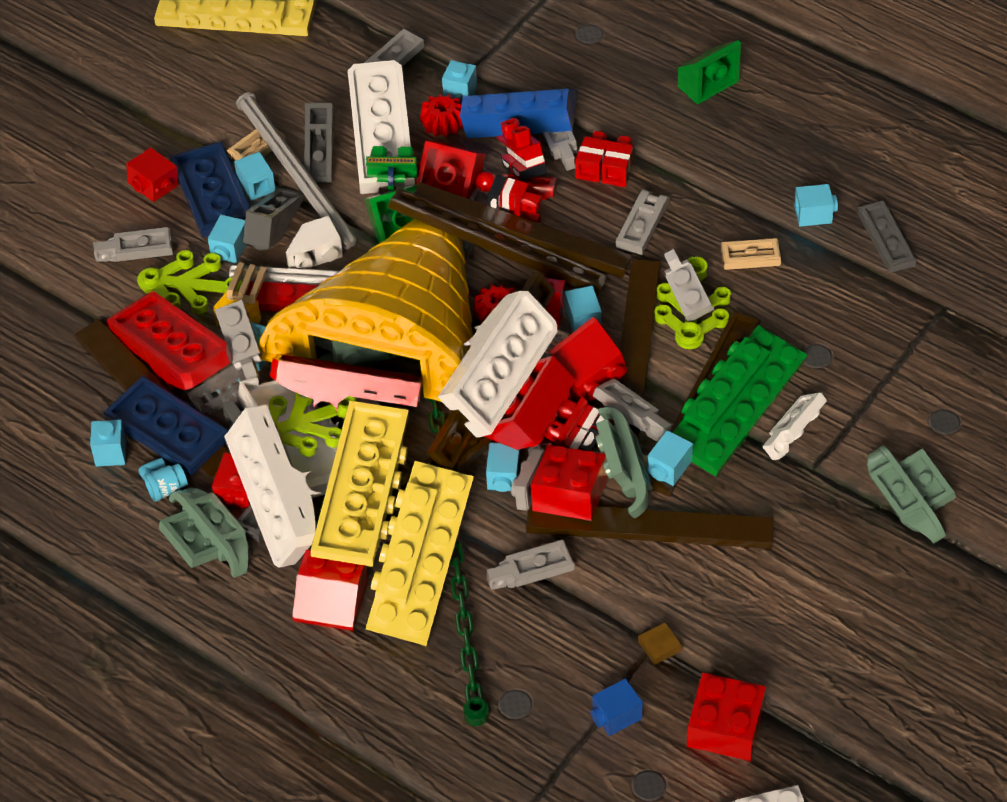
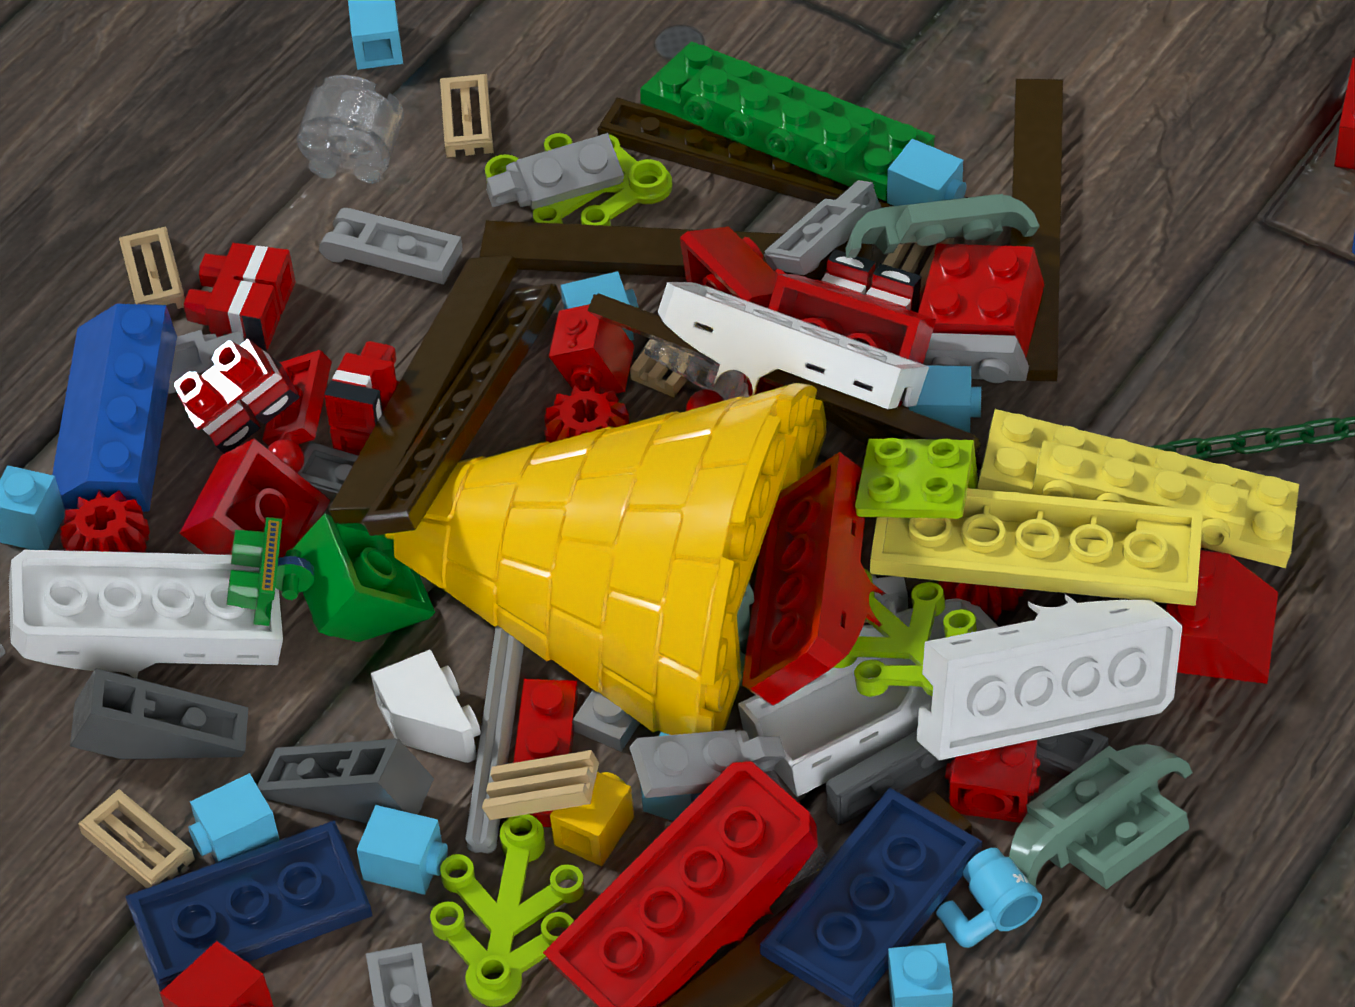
camera: 90 degrees left, 0 degrees up
light grey axle [236,92,356,249] -> none
light grey hinge [487,540,575,590] -> none
pearl gold tile [638,623,682,665] -> none
green slope [678,40,741,105] -> none
white hinge [762,393,827,460] -> none
none -> tan tile [119,227,185,309]
none -> clear brick [297,75,404,183]
none -> lime bracket [855,438,978,519]

